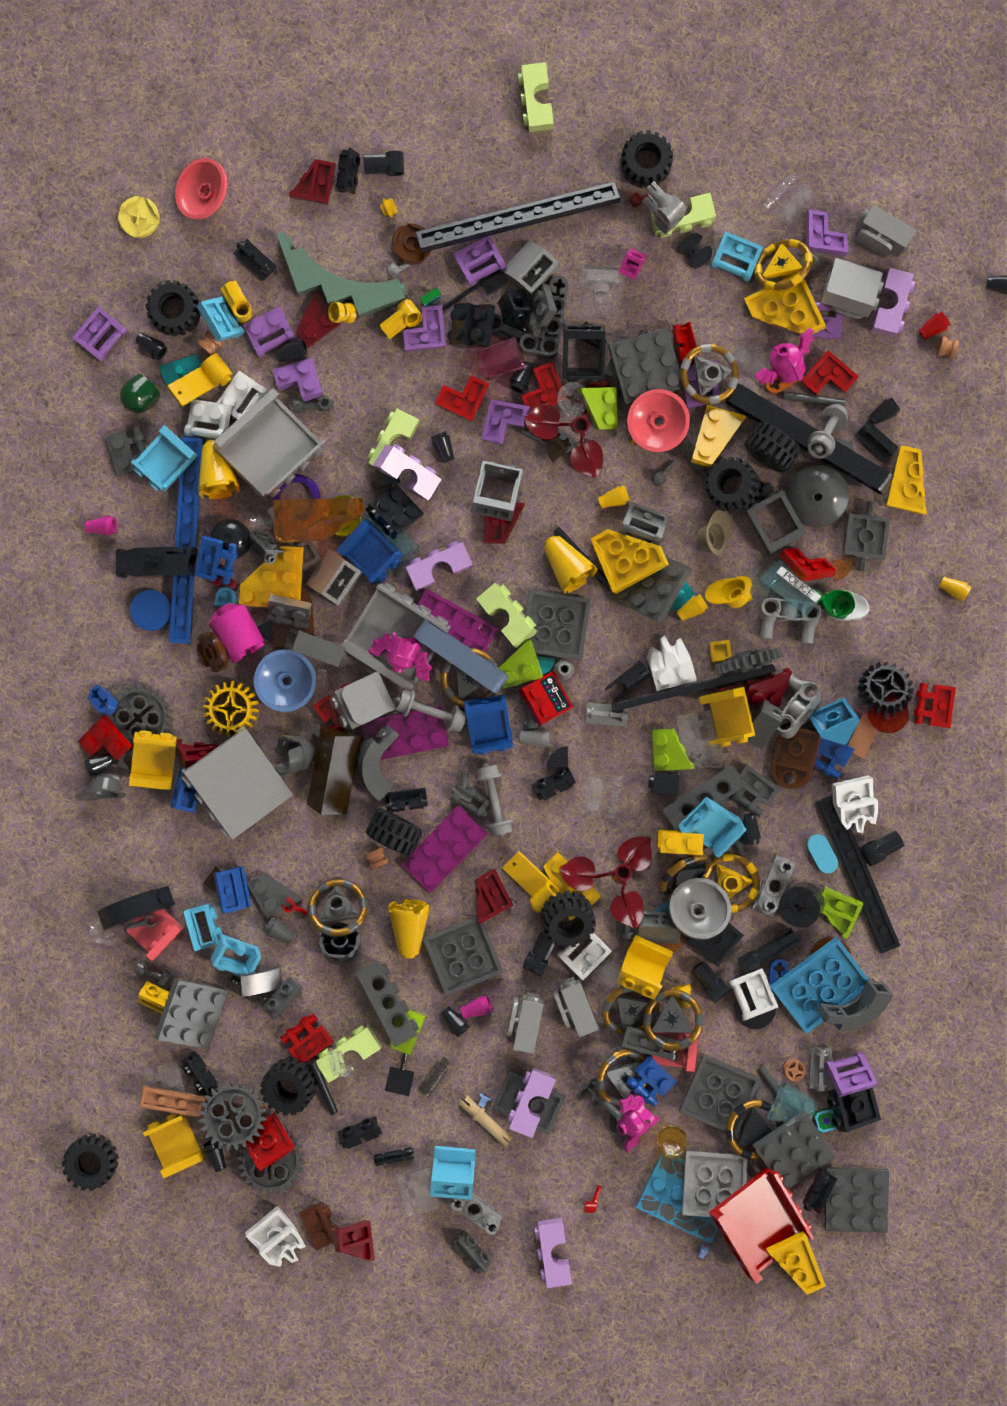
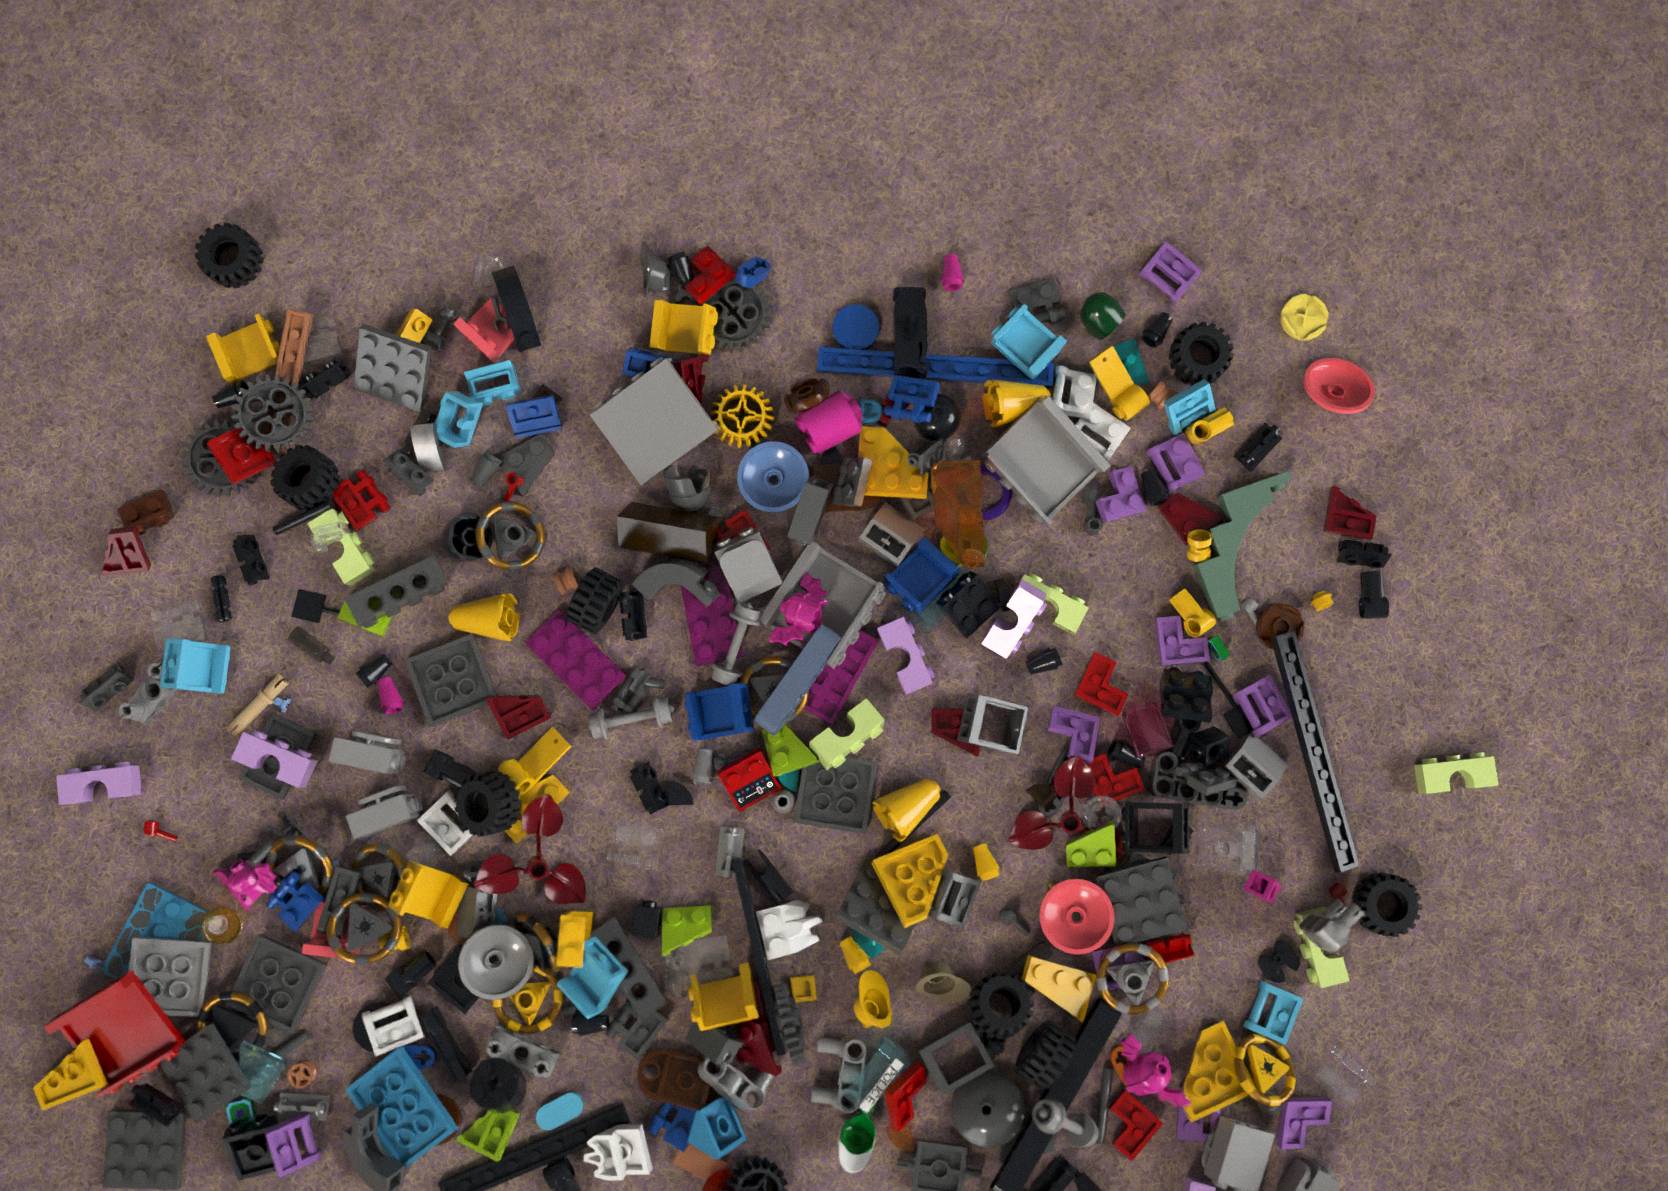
camera: 85 degrees right, 5 degrees down
white plate [245,1206,306,1267] -> none

